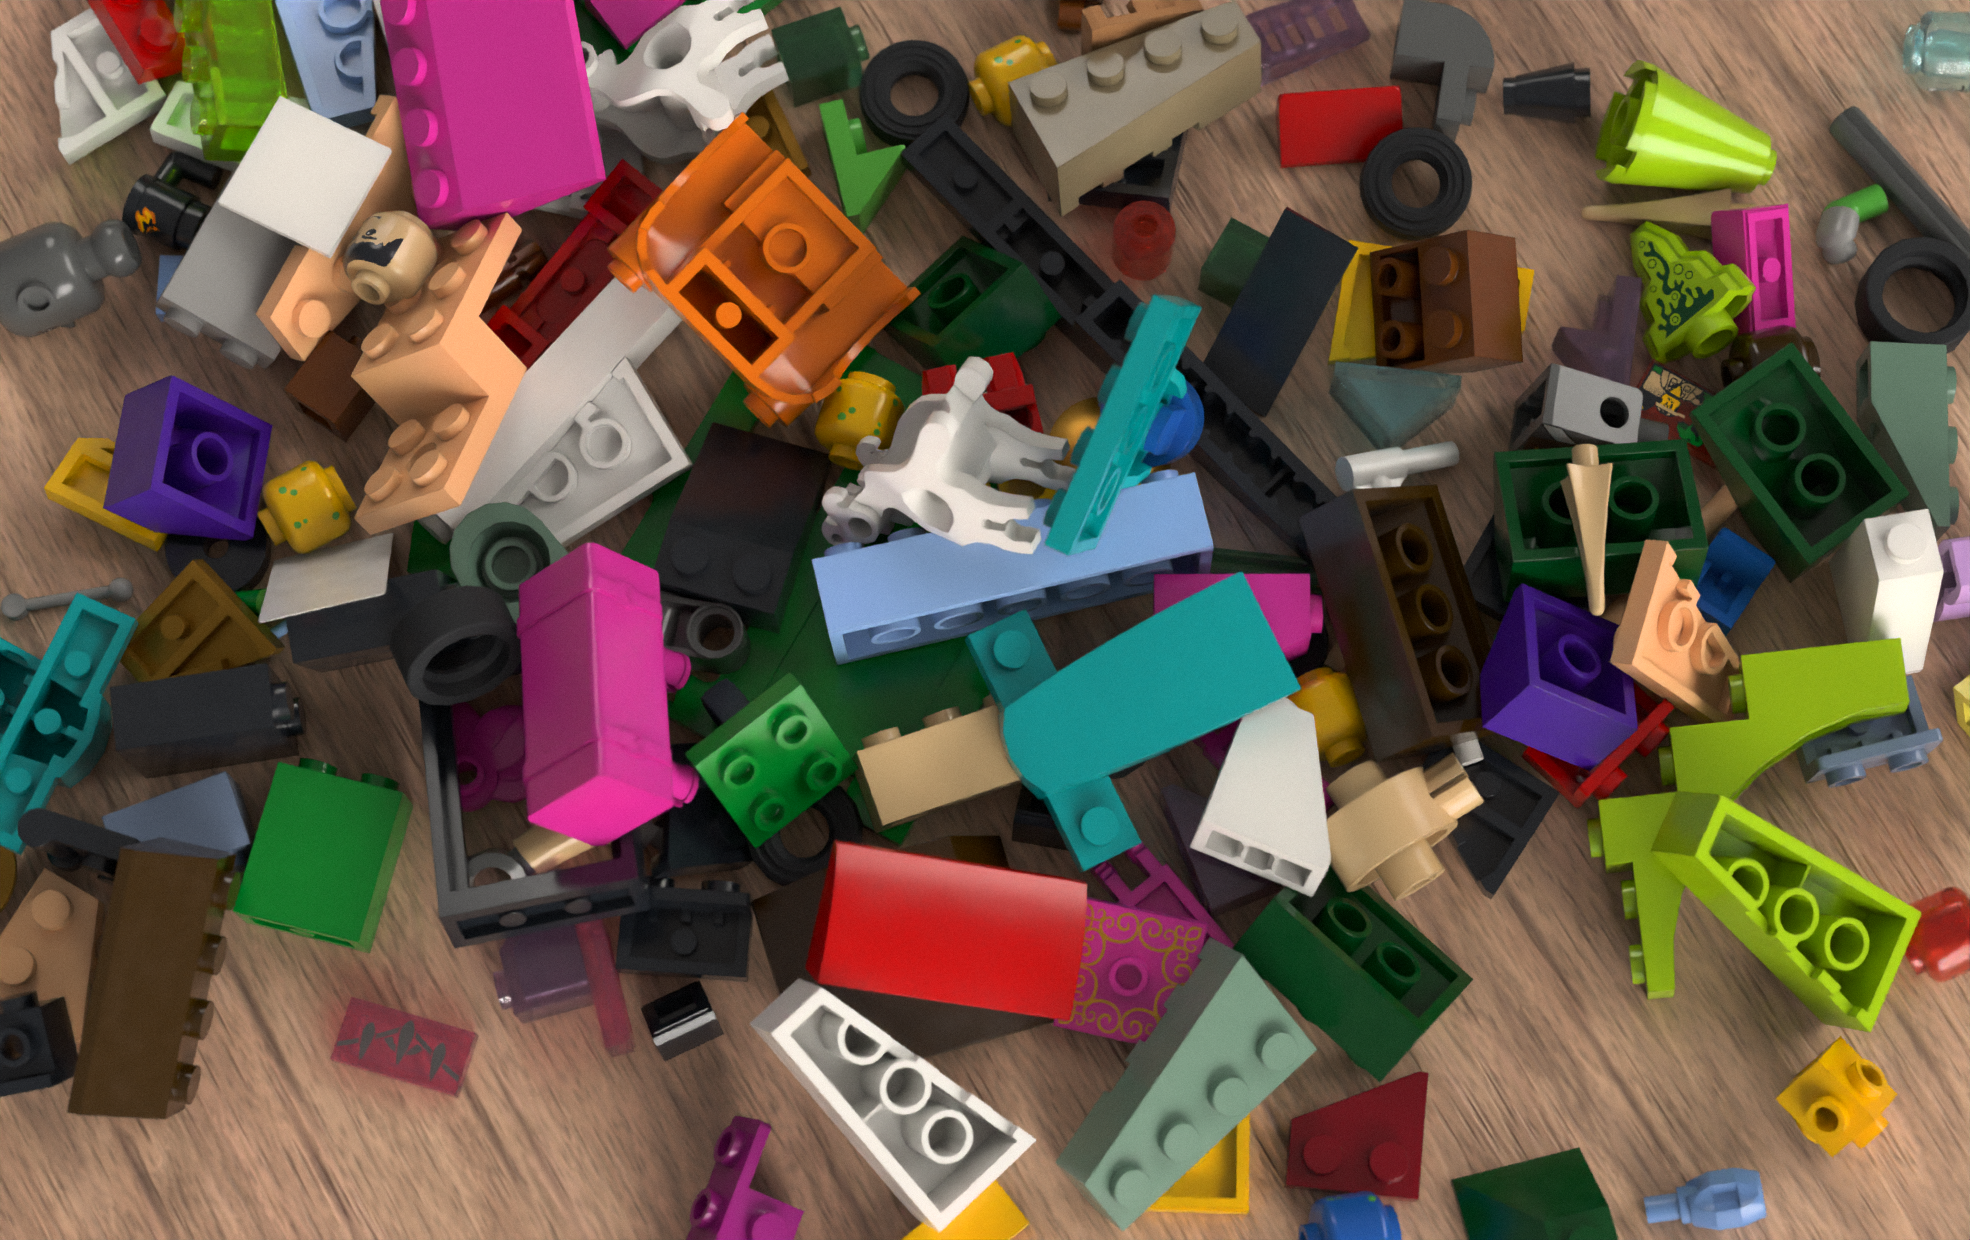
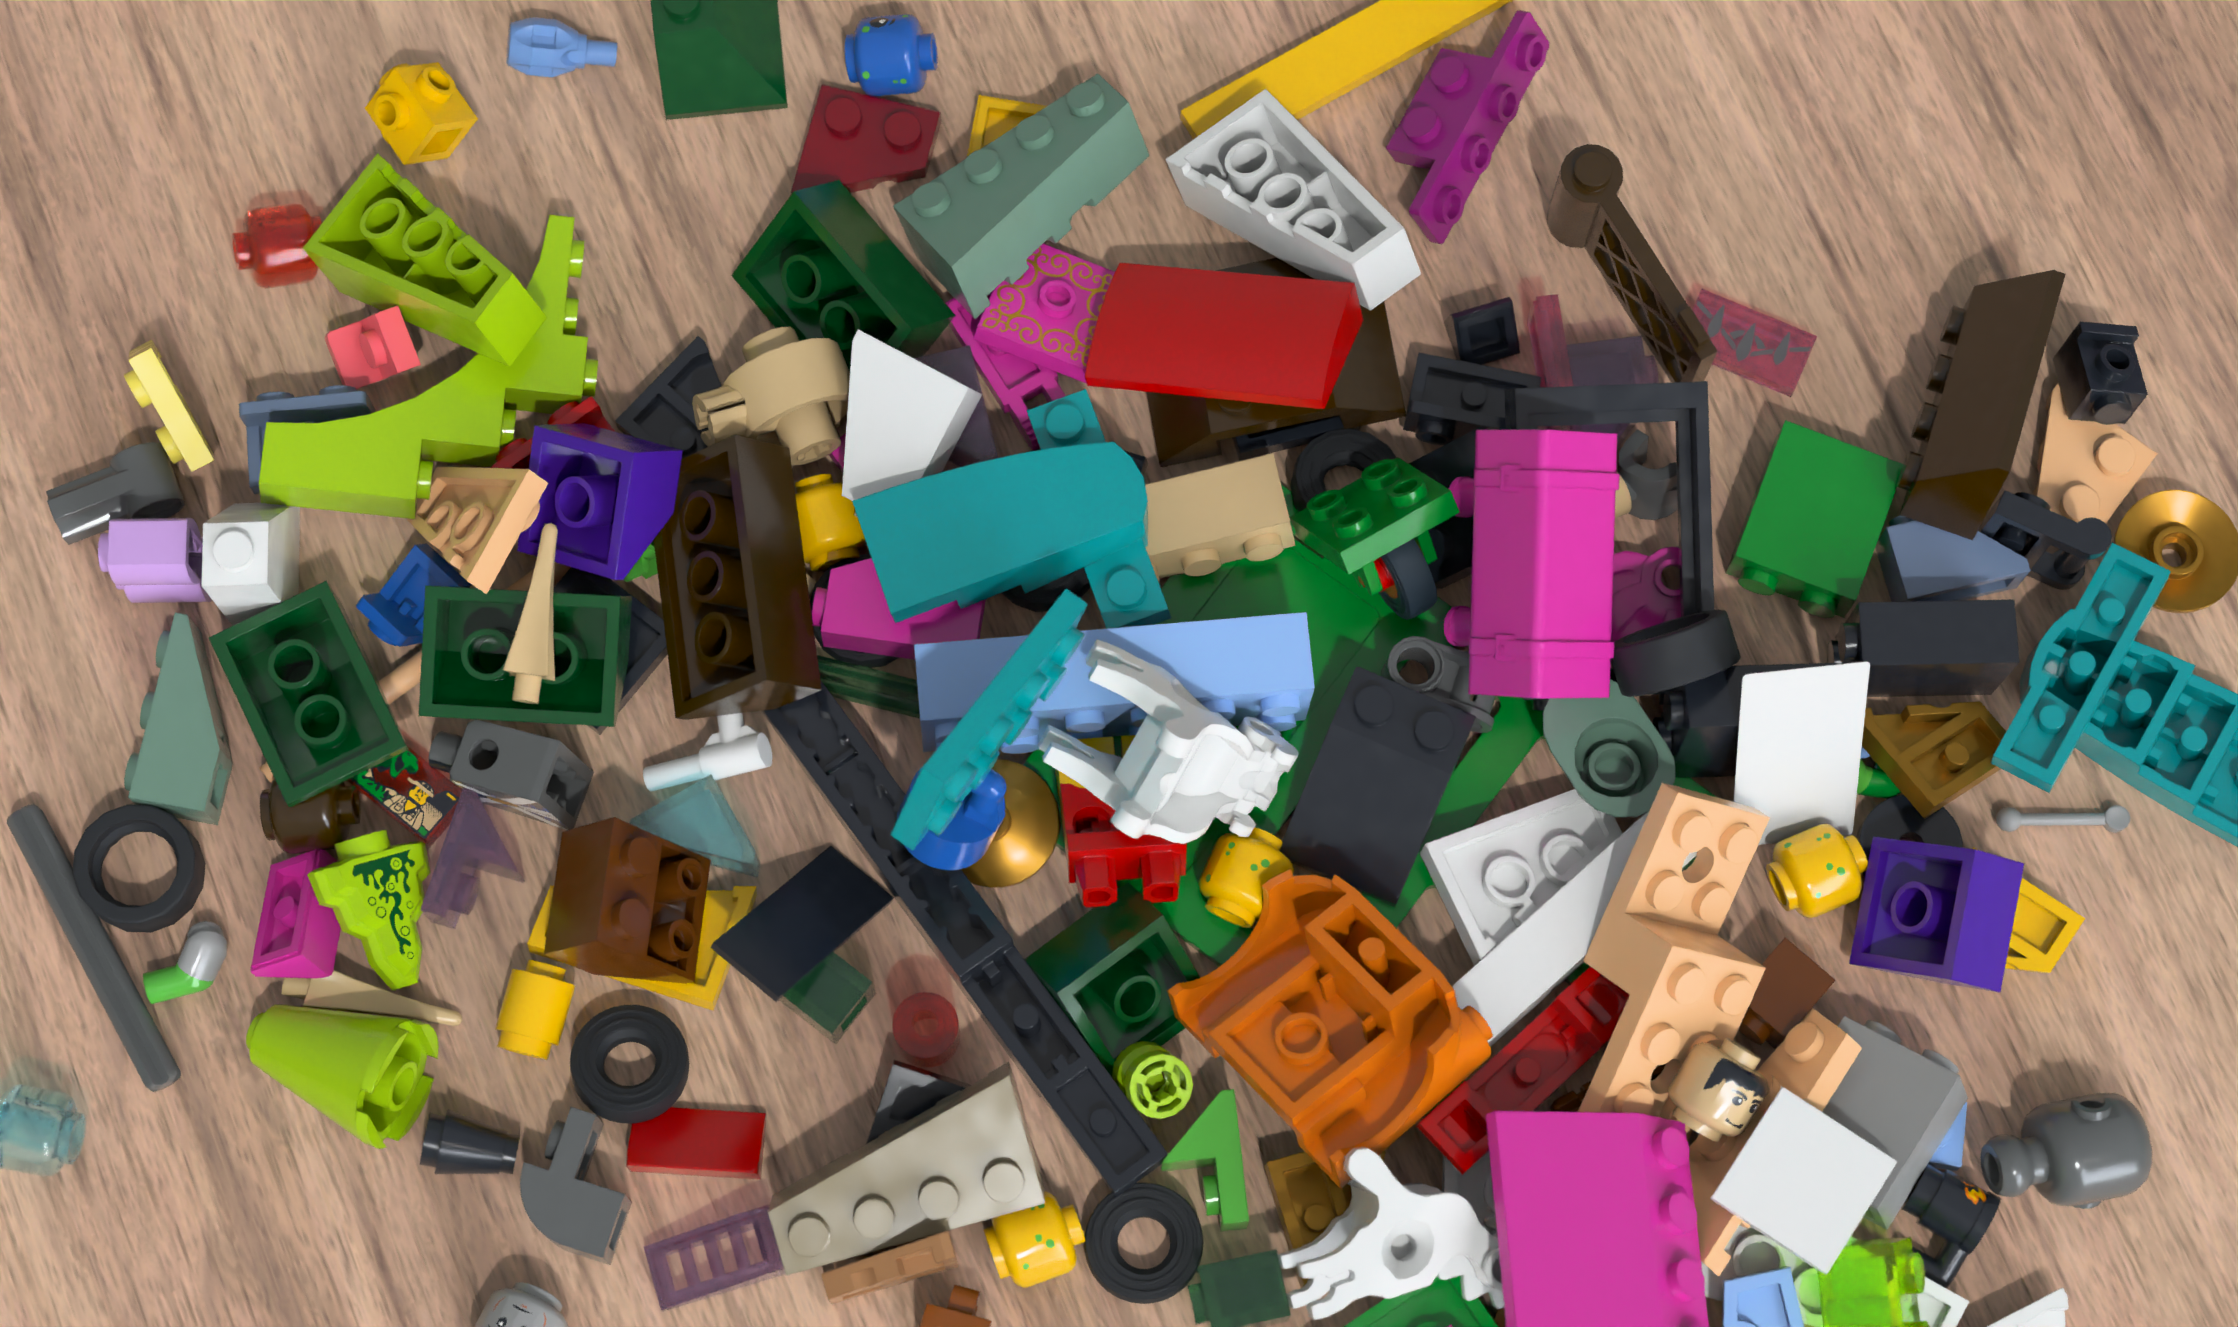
camera: 175 degrees left, 0 degrees up
none -> coral bracket [325,305,421,389]
none -> yellow brick [495,960,575,1060]
none -> lime wheel [1112,1041,1193,1119]
none -> dark brown piece [1547,144,1718,383]

